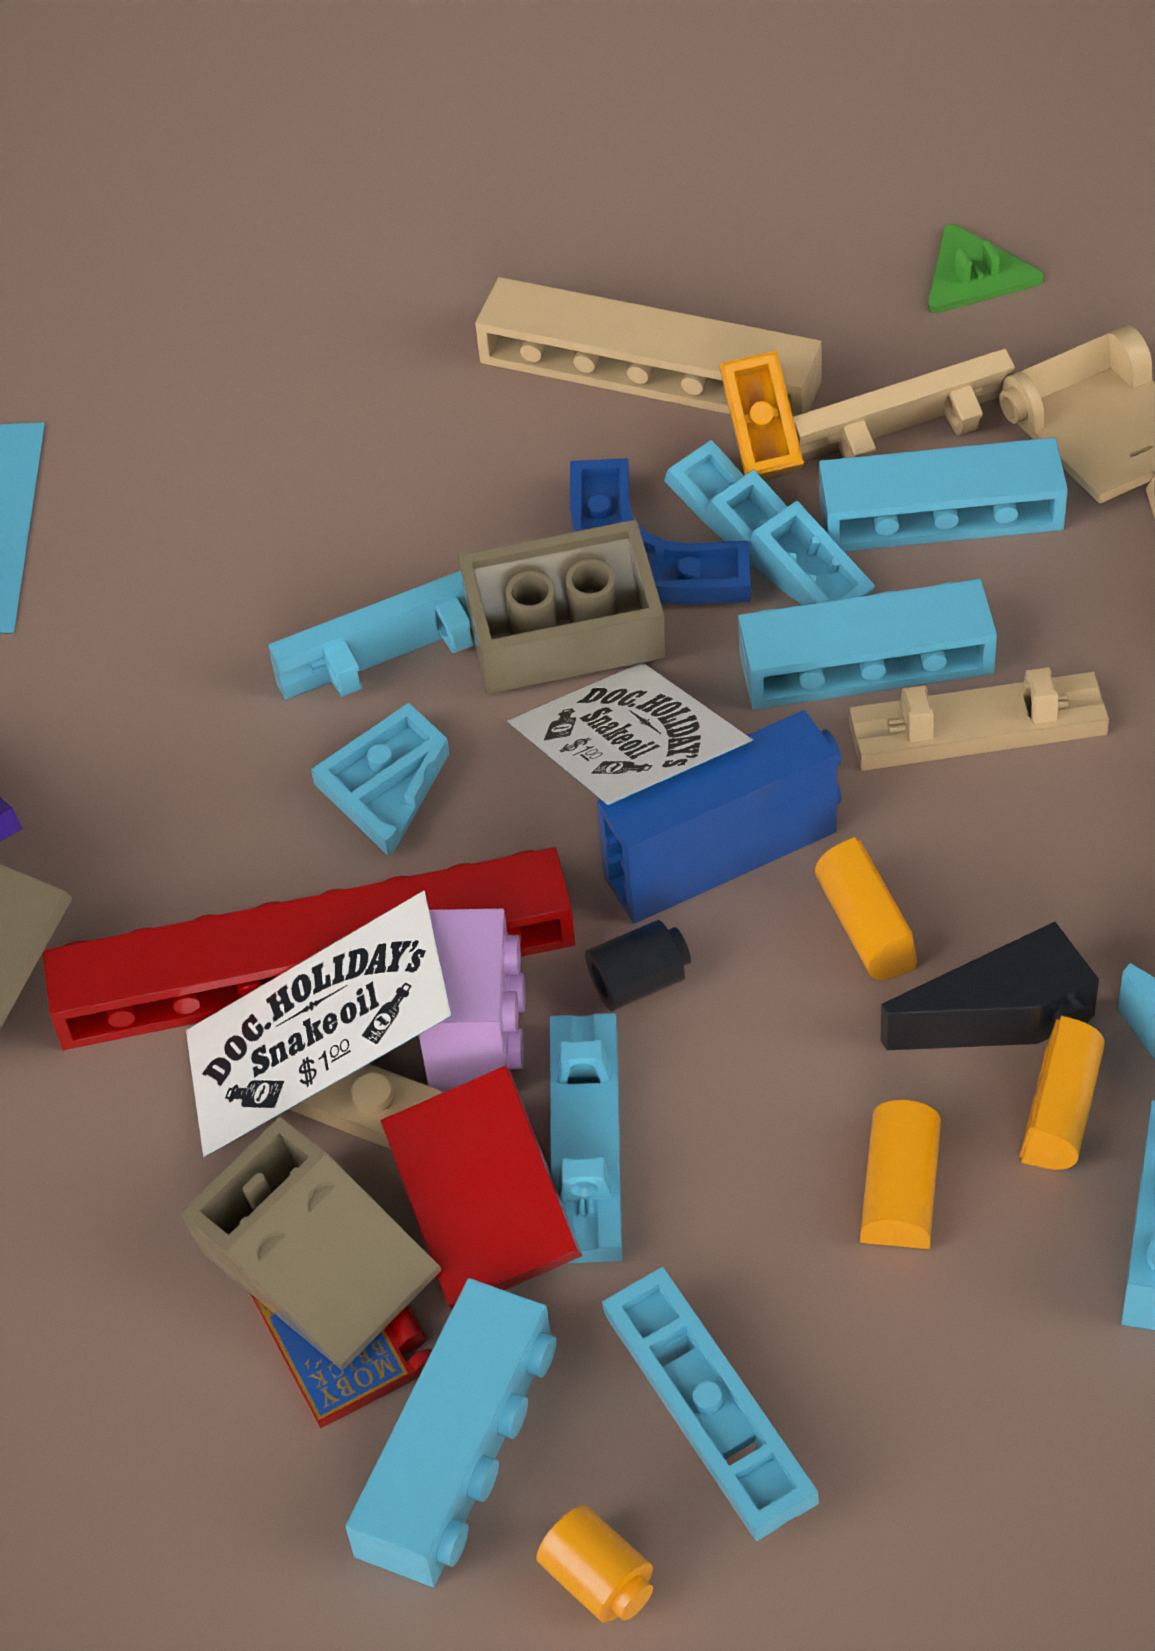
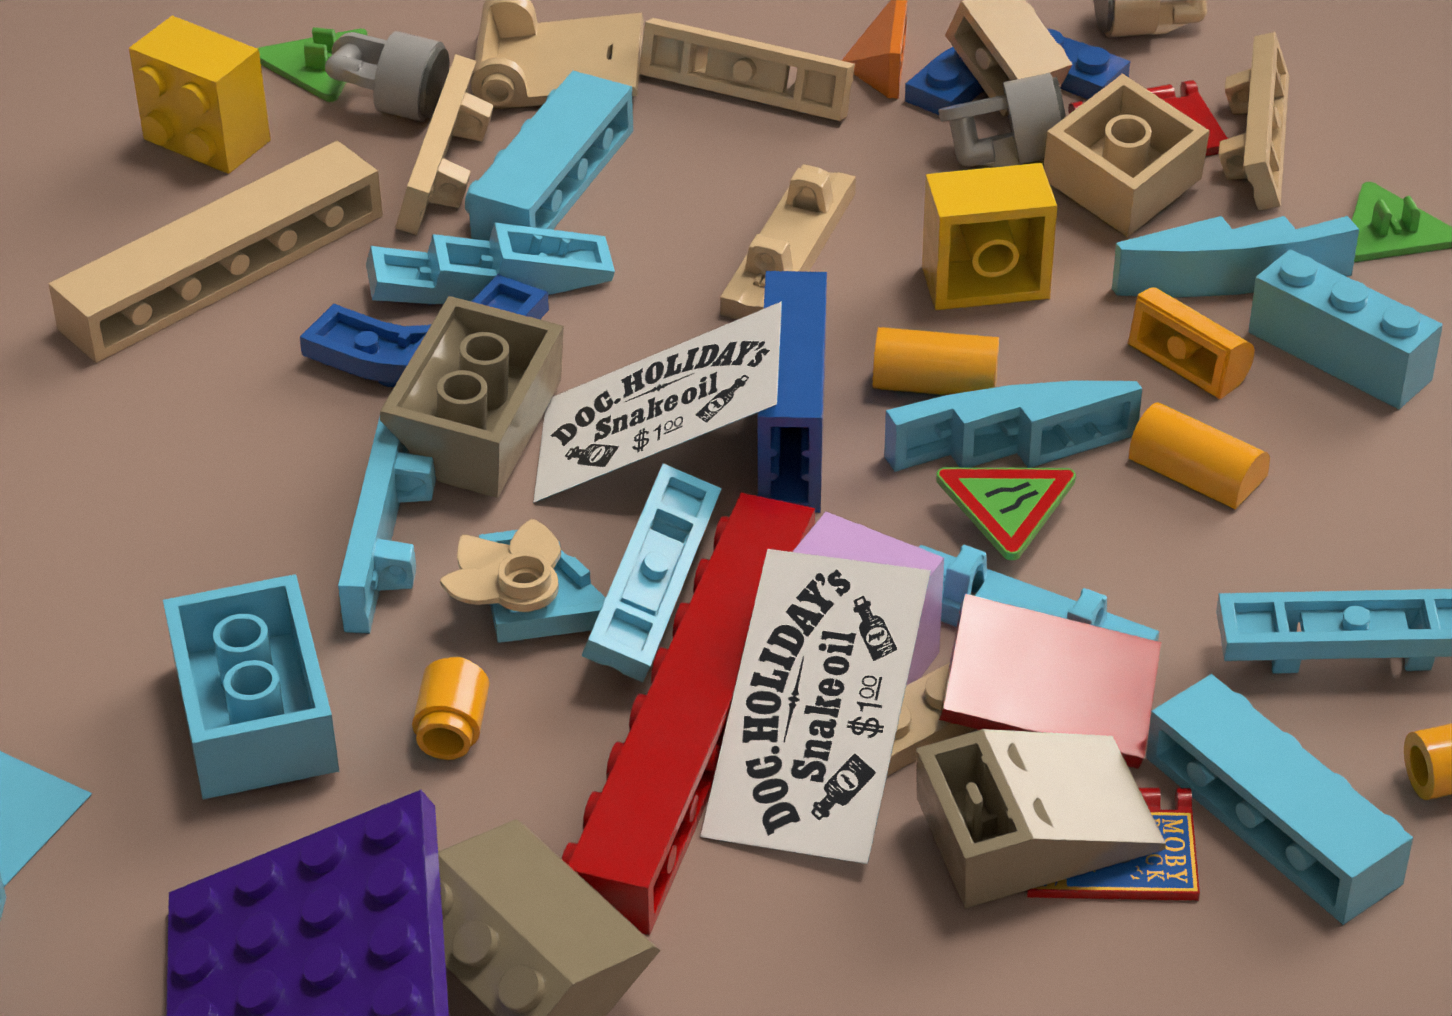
camera: 65 degrees left, 10 degrees down
black brick [585,920,691,1011] -> none
light orange brick [719,350,804,480] -> none
medium azure brick [738,579,997,710] -> none
black slope [880,922,1099,1050] -> none
none -> yellow brick [129,16,271,174]
none -> medium azure brick [163,574,340,800]
none -> light grey piece [325,31,450,122]
none -> light orange brick [412,657,490,760]
none -> tan plate [440,519,561,612]
none -> medium azure hinge [581,463,722,682]
none -> medium azure slope [884,381,1143,472]
none -> yellow brick [922,163,1057,310]
none -> piece [936,467,1076,561]

